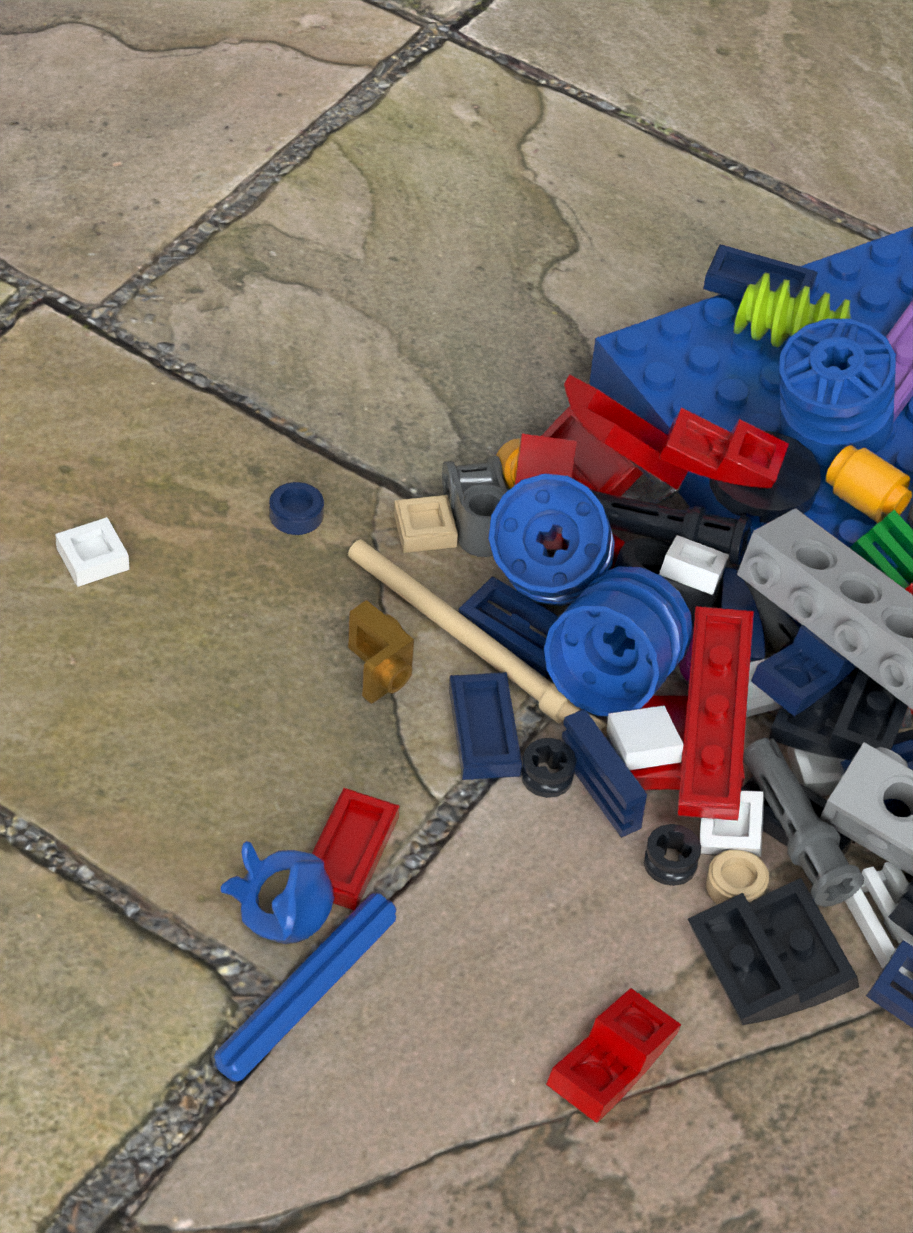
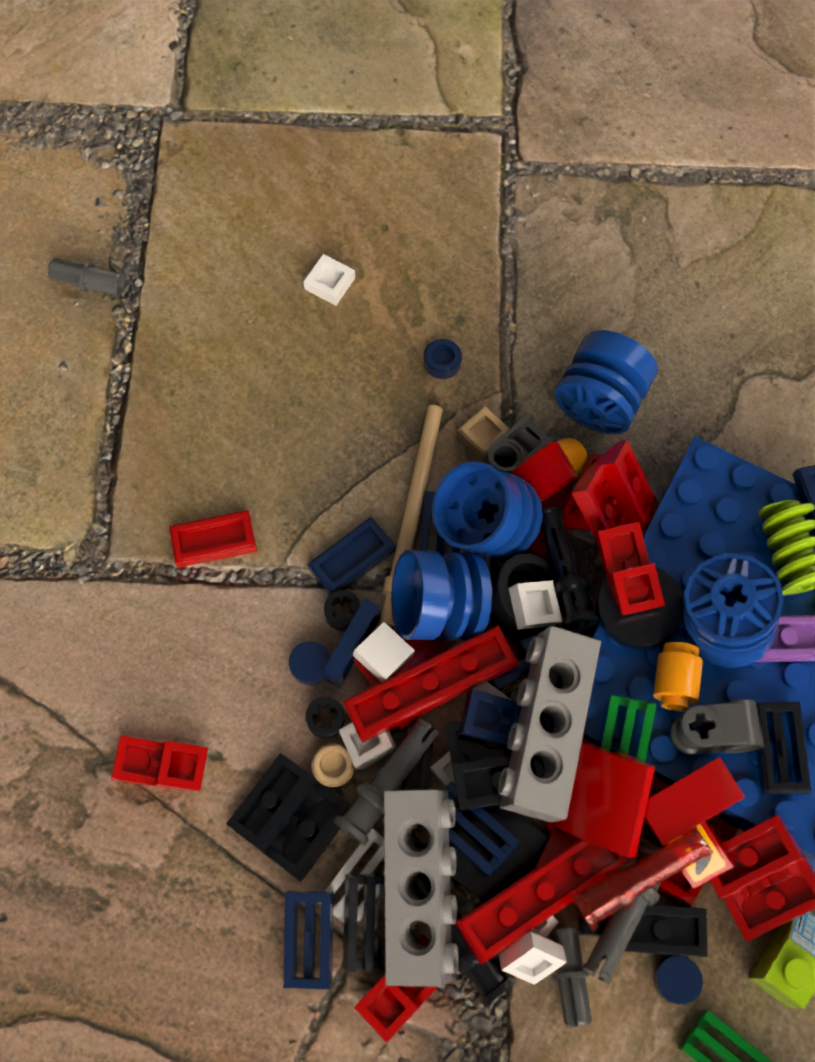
camera: 60 degrees right, 20 degrees up
blue axle [214,893,397,1082] -> none
blue piece [221,841,334,944] -> none
pearl gold bracket [348,600,414,704] -> none
none -> dark blue tile [289,641,330,686]
none -> blue wheel [554,330,659,434]

